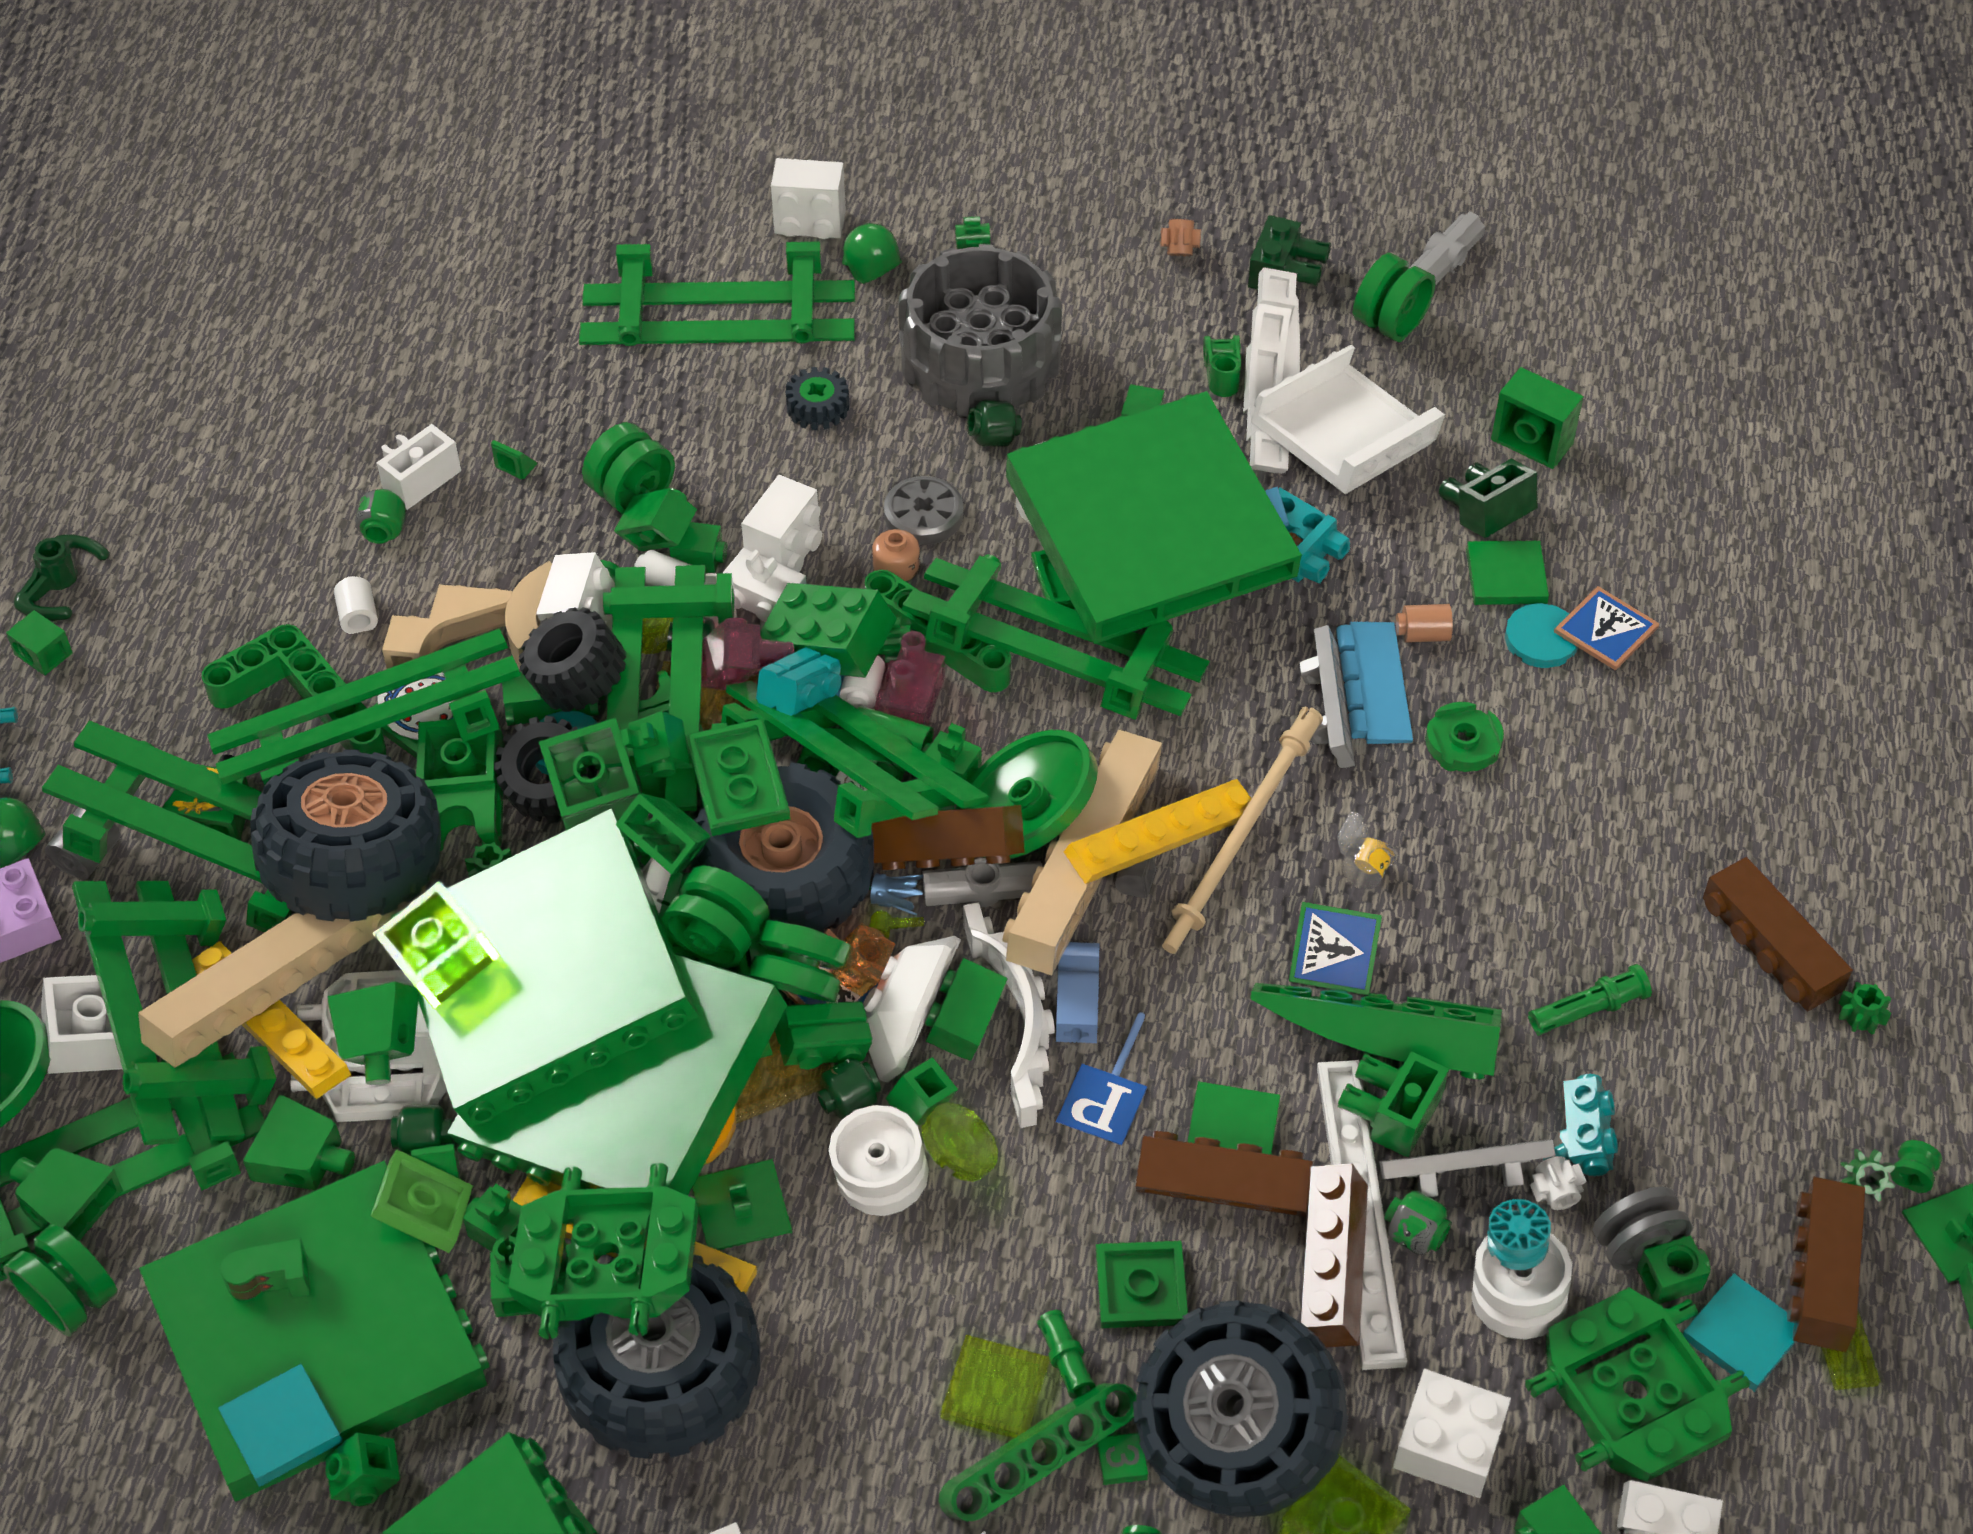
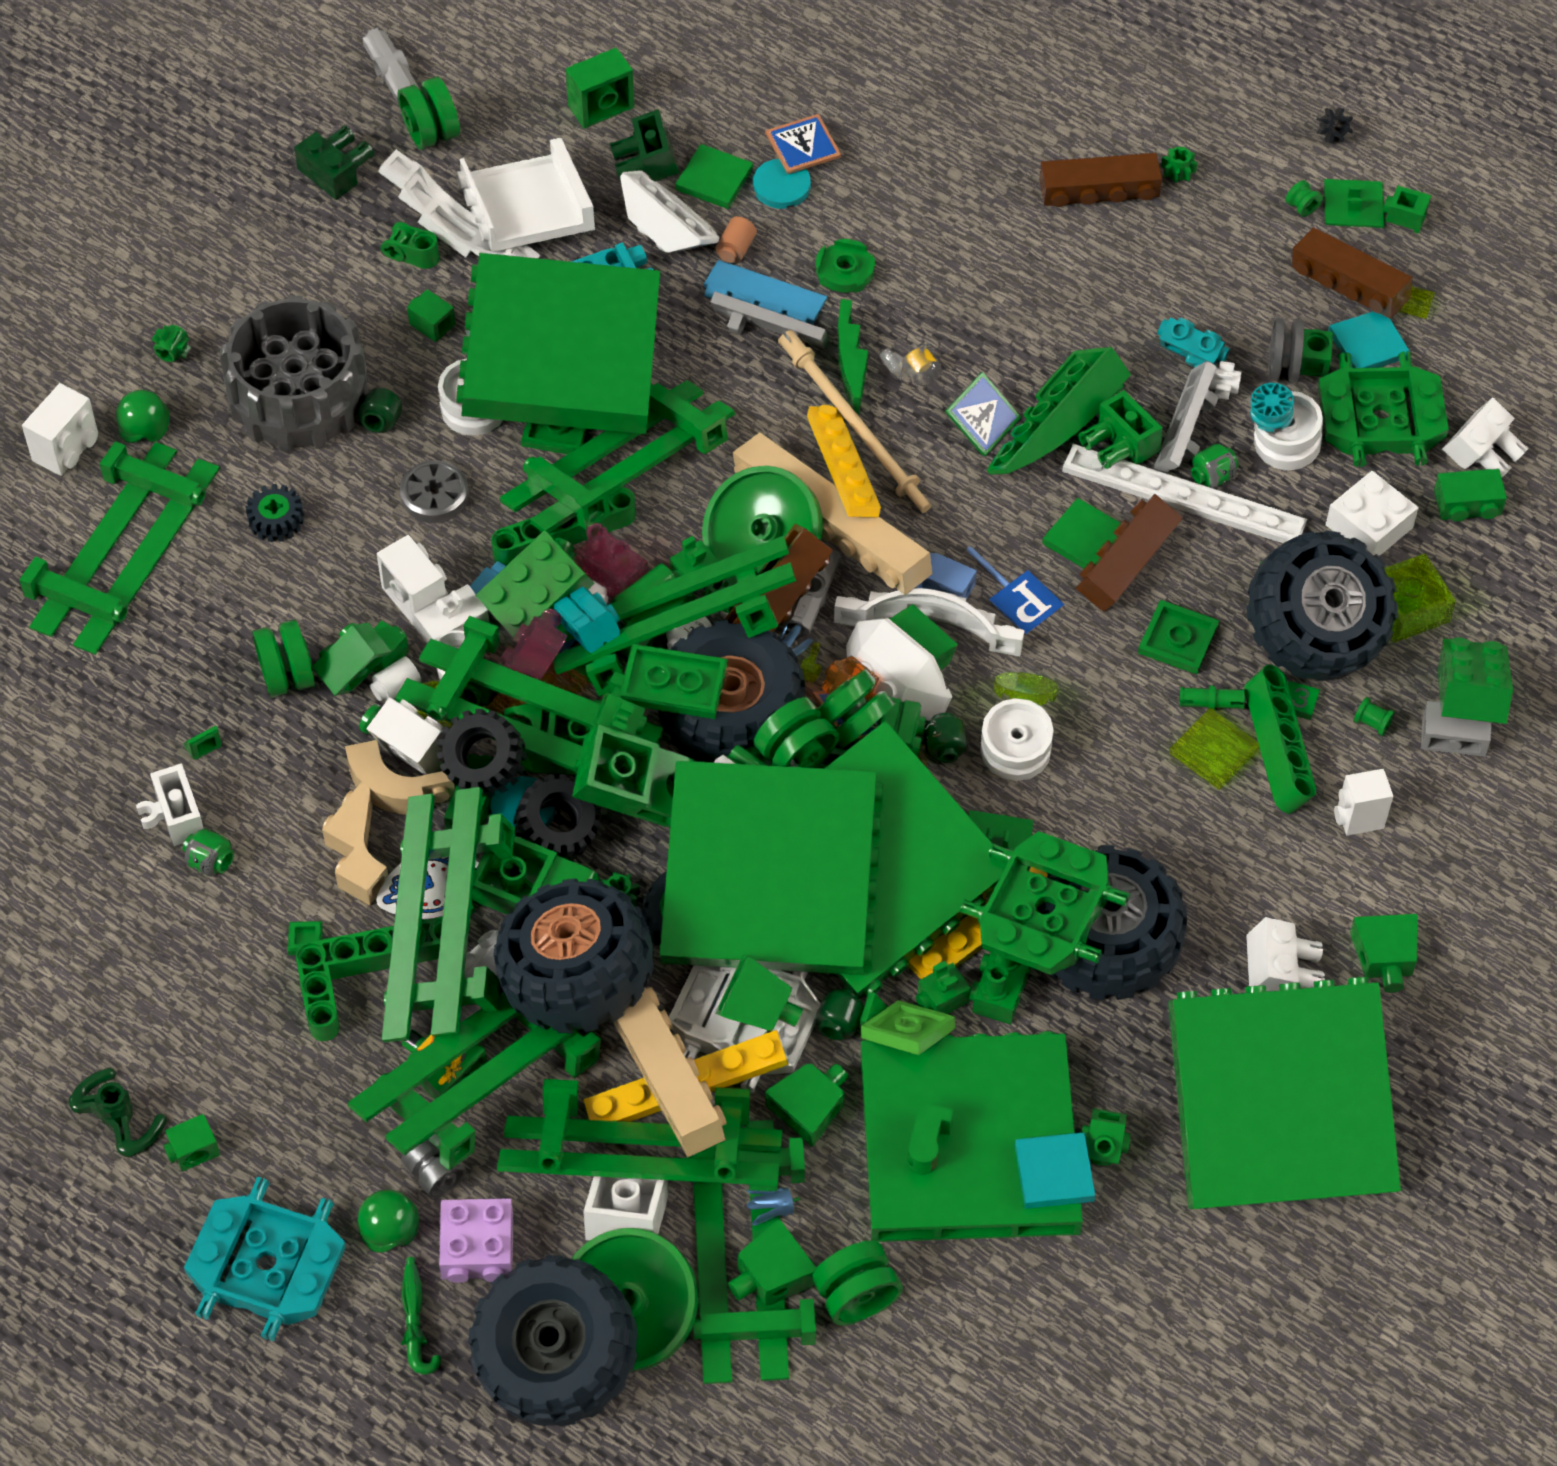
camera: 65 degrees left, 5 degrees up
white brick [334,576,378,634] -> none
clear neon green brick [373,881,500,1009] -> none
green torso [615,793,711,875] -> none
nougat head [872,529,920,581] -> none
green brick [885,1057,958,1126] -> none
nougat gear [1160,219,1201,256] -> none
brick [1301,1163,1368,1348] -> none
green pin [1528,964,1652,1036] -> none
green gear [1840,1149,1895,1202] -> none
none -> green tile [287,921,323,955]
none -> white wedge [620,170,720,253]
none -> flat silver piece [747,1187,800,1226]
none -> green slope [838,299,868,415]

